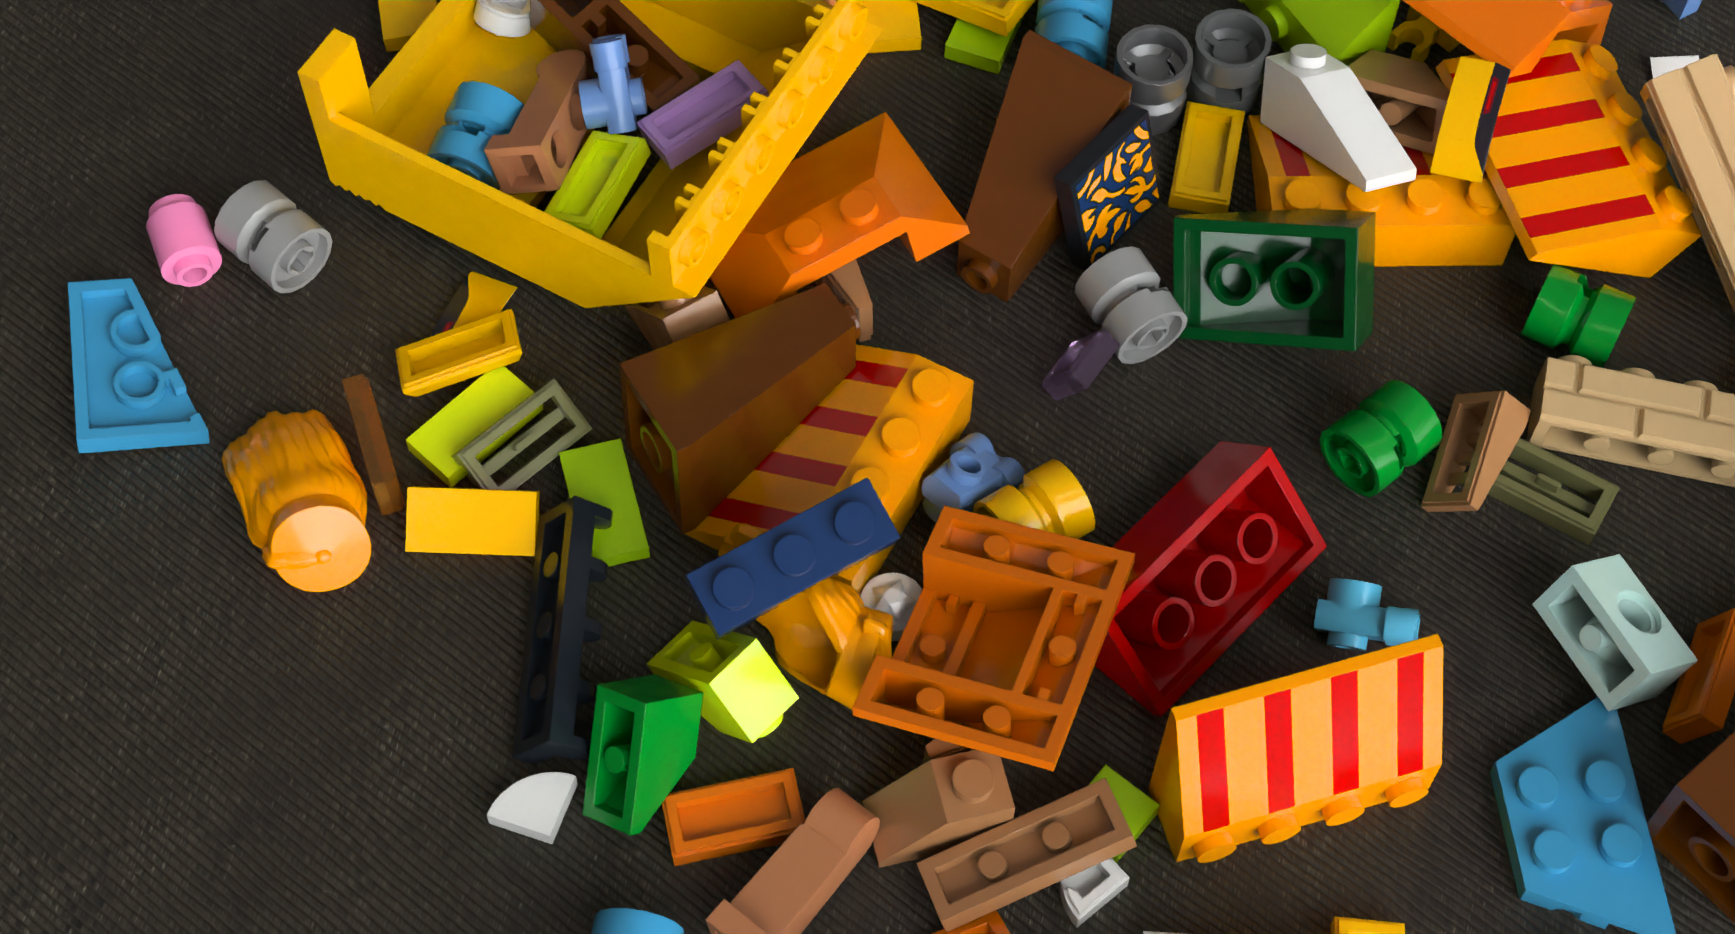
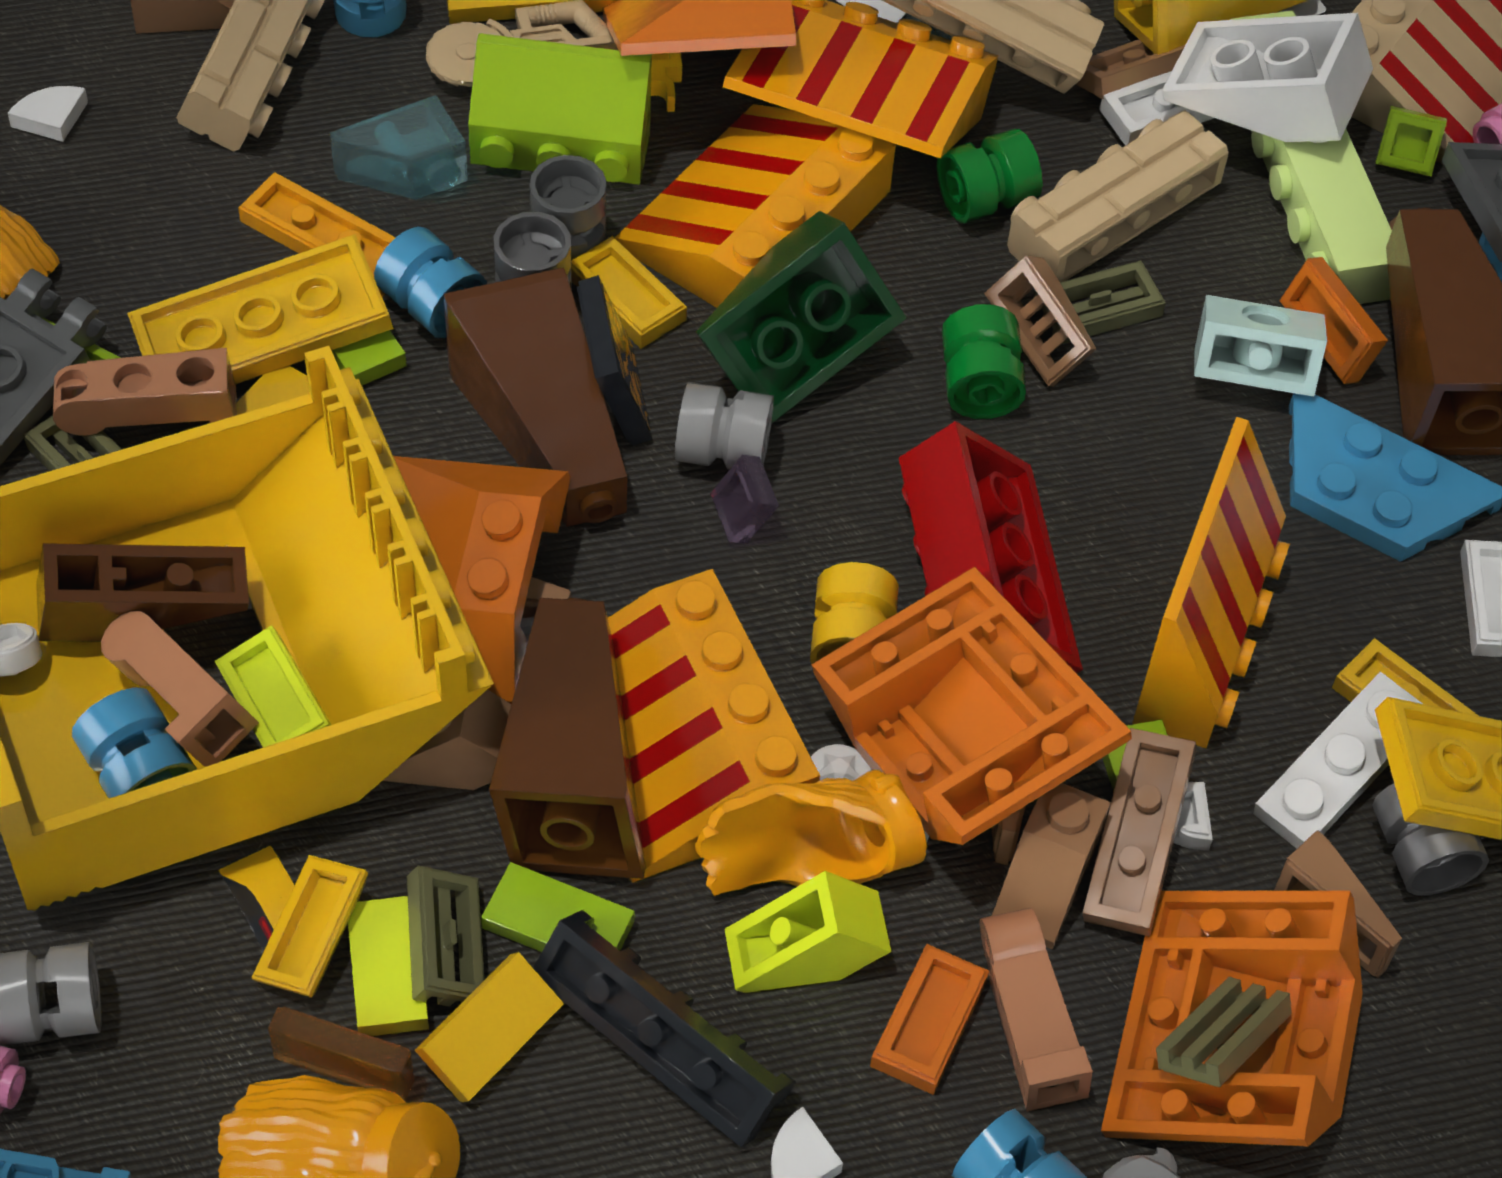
camera: 55 degrees left, 5 degrees down
medium blue plate [579,34,647,134] -> none
green slope [583,674,703,836] -> none
lavender tile [637,60,769,170] -> none
dark blue arch [685,477,900,640] -> none
medium blue plate [922,432,1025,522] -> none
white slope [1260,44,1417,192] -> none
medium azure plate [1314,578,1420,651] -> none
medium nougat slope [1349,49,1450,154] -> none
yellow sticker [1430,56,1511,183] -> none

